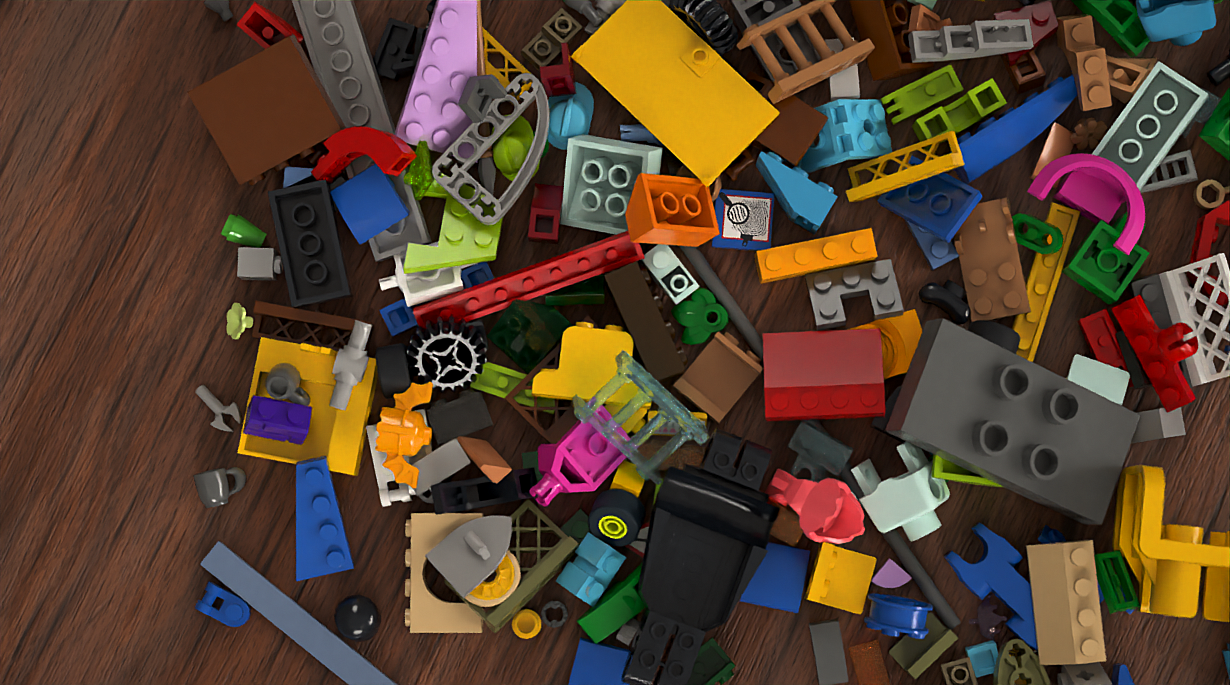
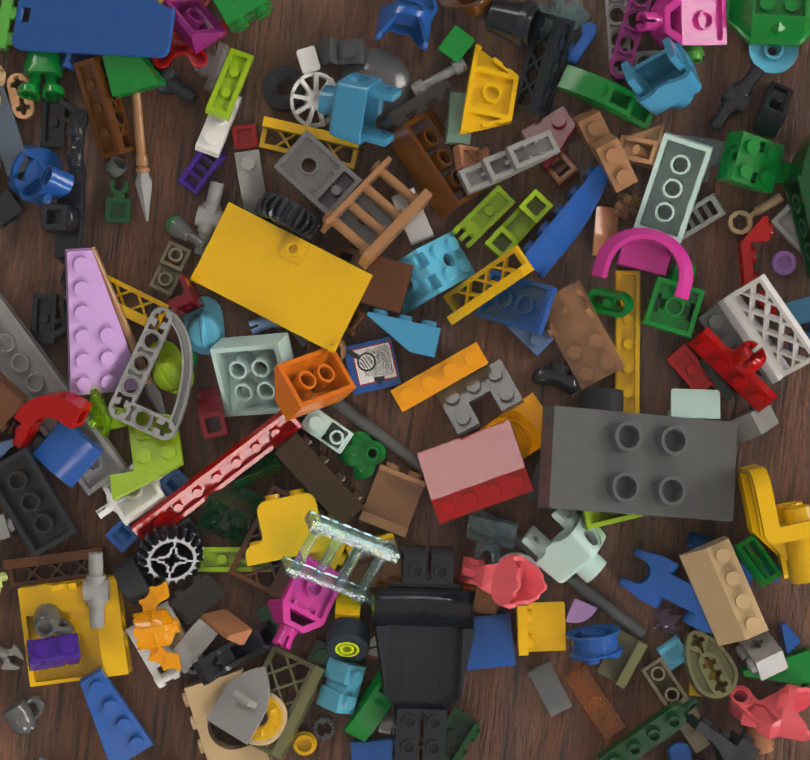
camera: 15 degrees left, 5 degrees up
dark grey bracket [458,74,507,123] -> none

